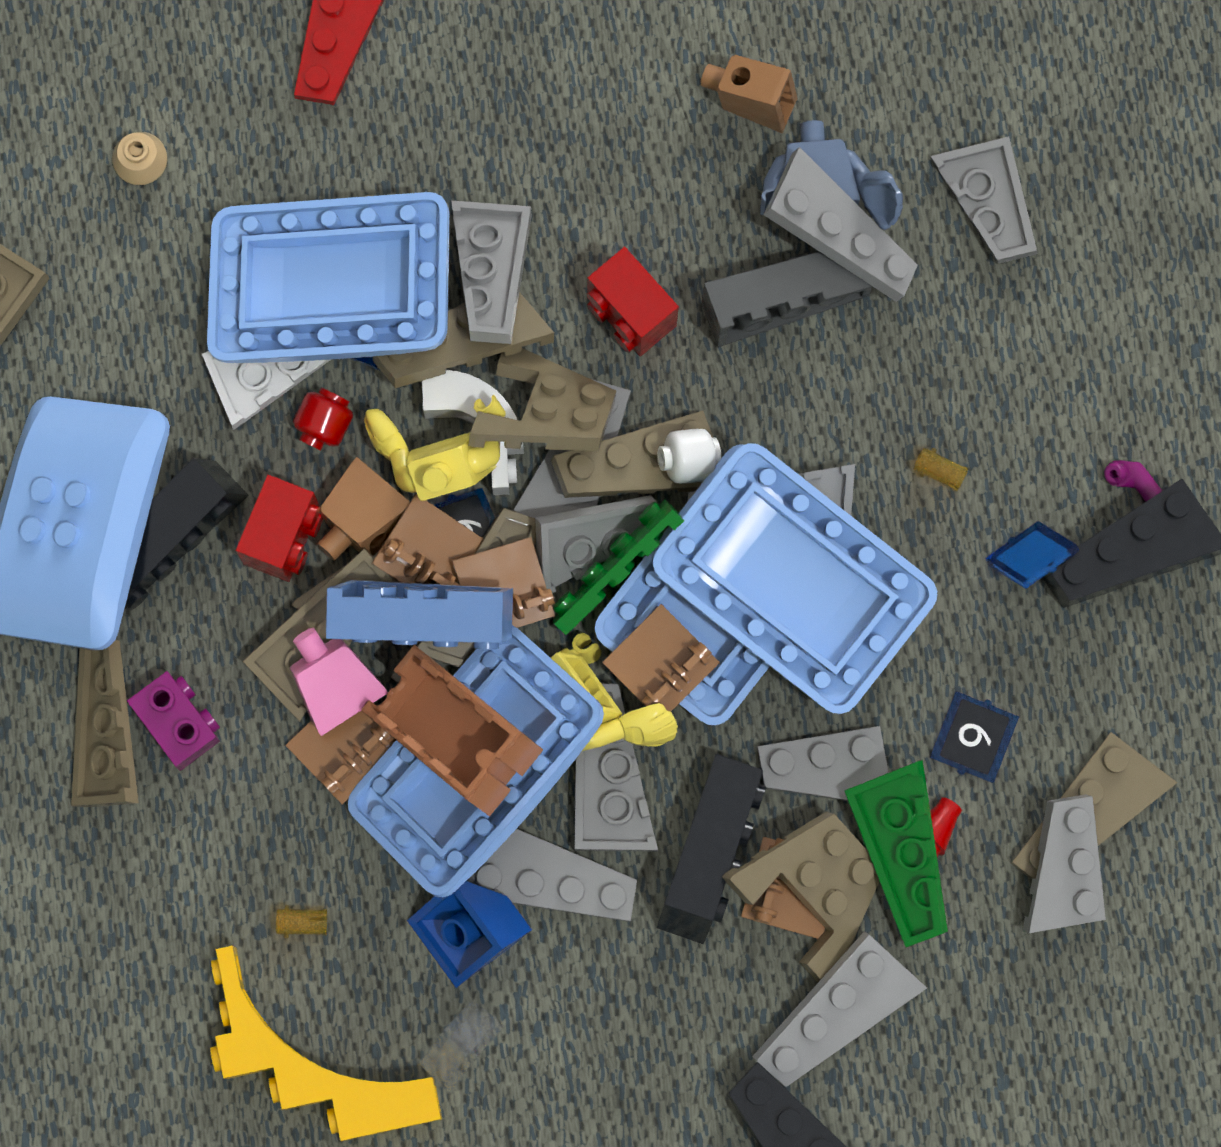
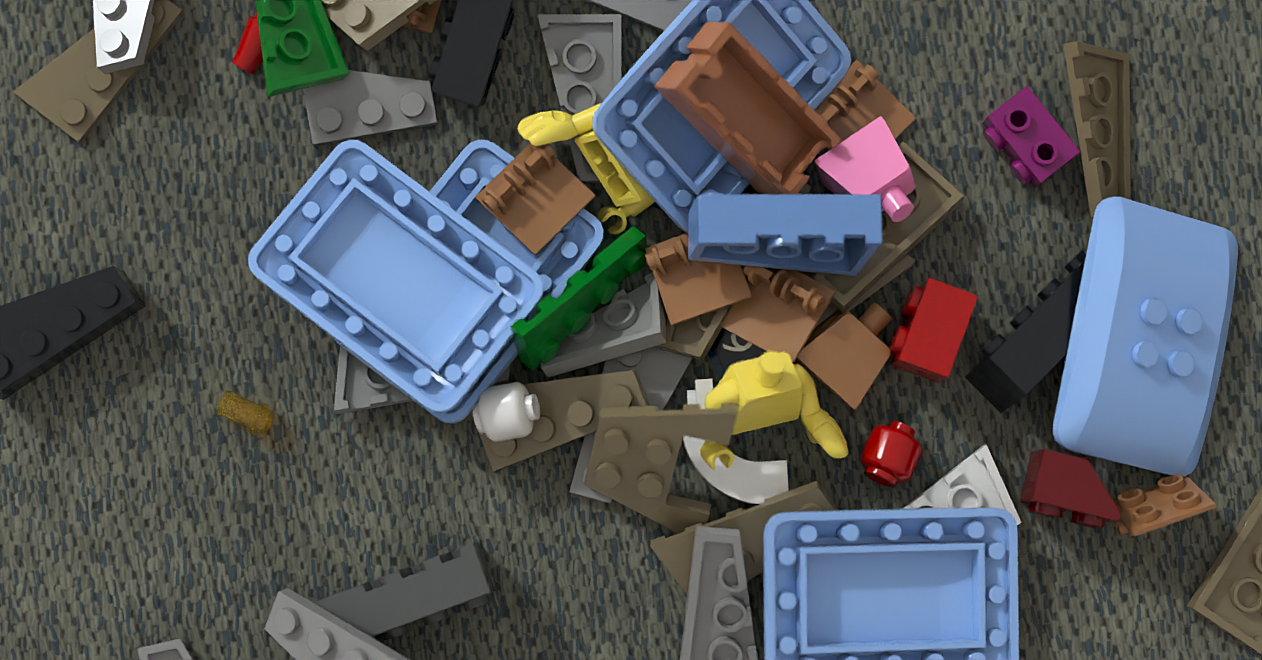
camera: 175 degrees left, 5 degrees up
red brick [587,246,679,357] -> none
piece [930,691,1019,783] -> none
clear blue piece [985,521,1079,589] -> none
magenta arm [1104,460,1163,502] -> none
none -> dark red slope [1020,449,1121,528]
none -> medium nougat hinge [1113,474,1217,537]

